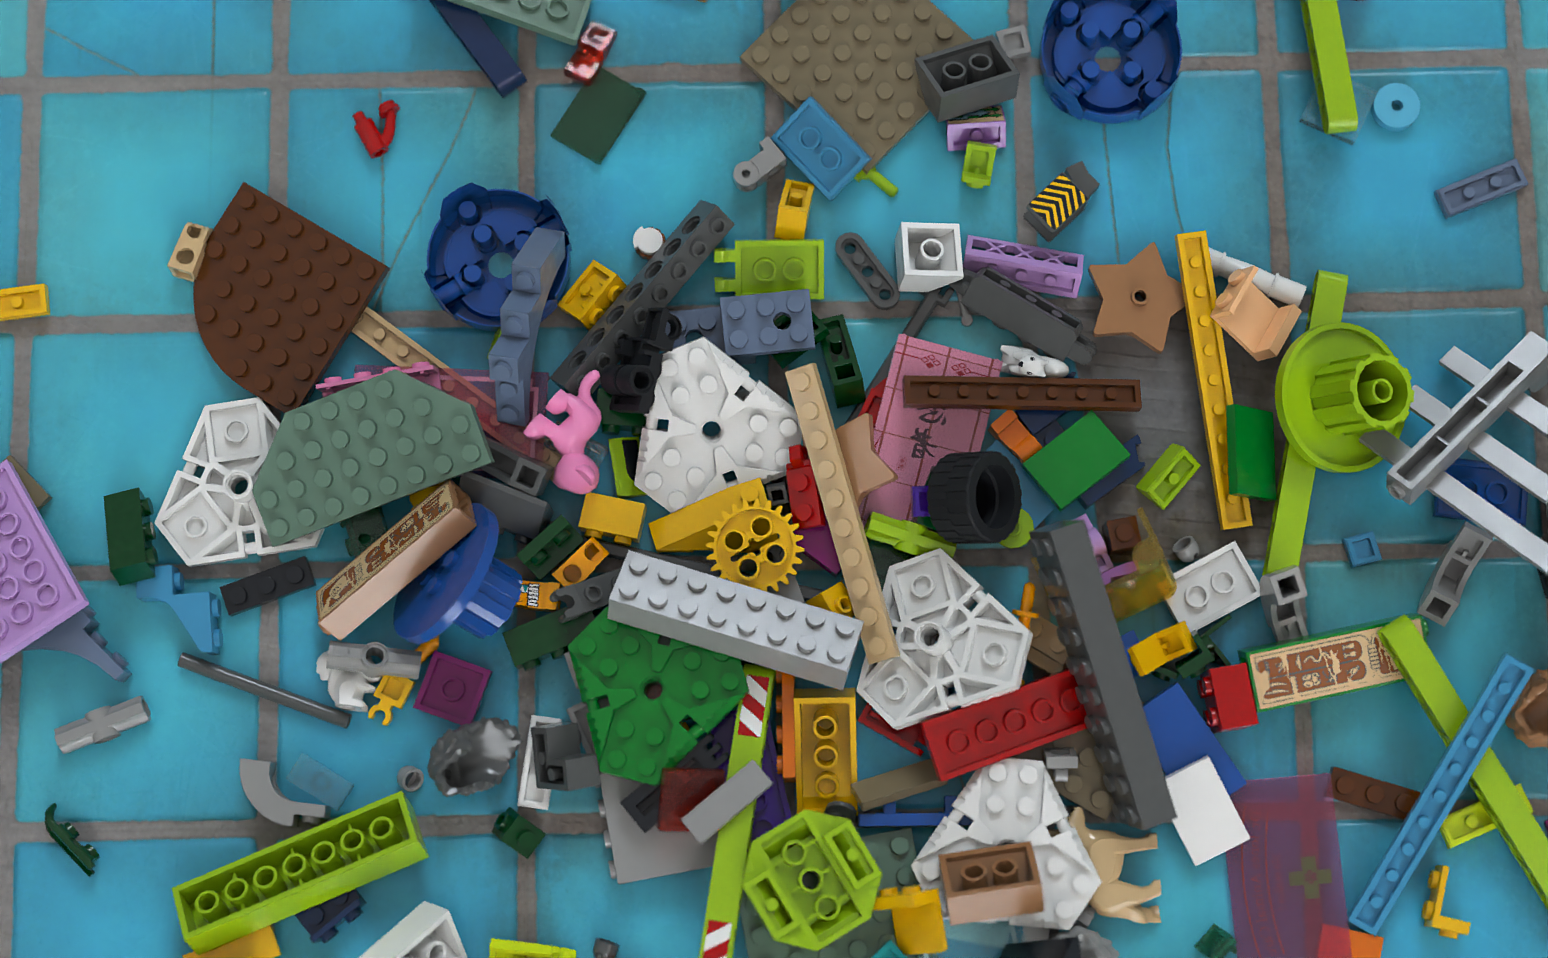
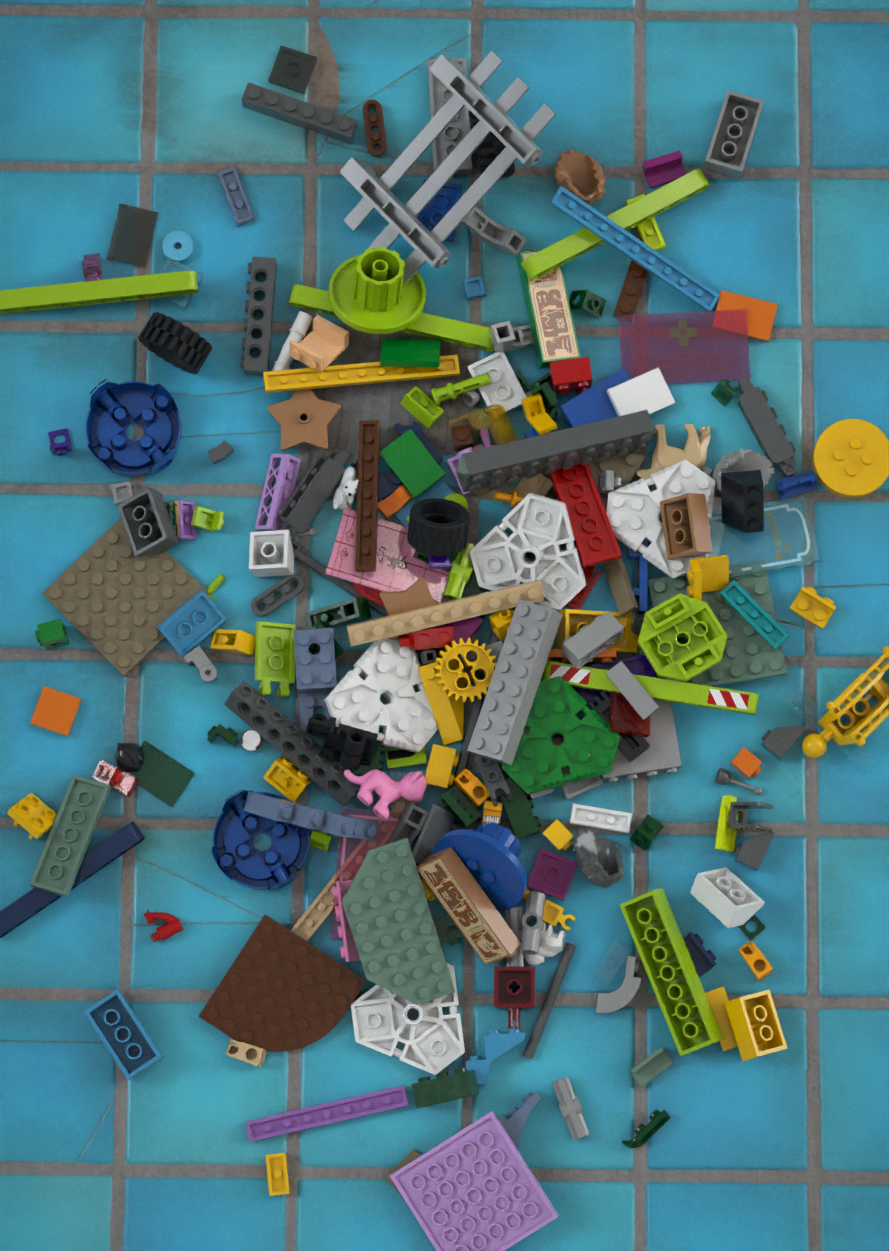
camera: 90 degrees left, 0 degrees up
black plate [220,556,316,617] -> none
light grey hinge [396,765,424,792] -> none
dark grey brick [531,722,601,791] -> none
piece [1023,172,1090,242] -> none
yellow bracket [1422,865,1471,940] -> none
none -> dark azure brick [84,989,164,1080]
none -> clear smoke piece [107,204,158,268]
none -> black hat [115,743,145,772]
none -> black tyre [138,312,212,374]
none -> dark green bracket [207,724,239,747]
none -> dark grey brick [241,257,277,376]
none -> medium lavender plate [245,1085,408,1142]
none -> lime pin [431,372,492,405]
none -> dark red brick [494,967,535,1029]
none -> light grey piece [505,906,524,967]
none -> yellow brick [542,819,574,852]
none -> light grey brick [562,611,624,669]
none -> dark green bracket [569,290,606,318]
none -> sand green panel [629,1046,673,1087]

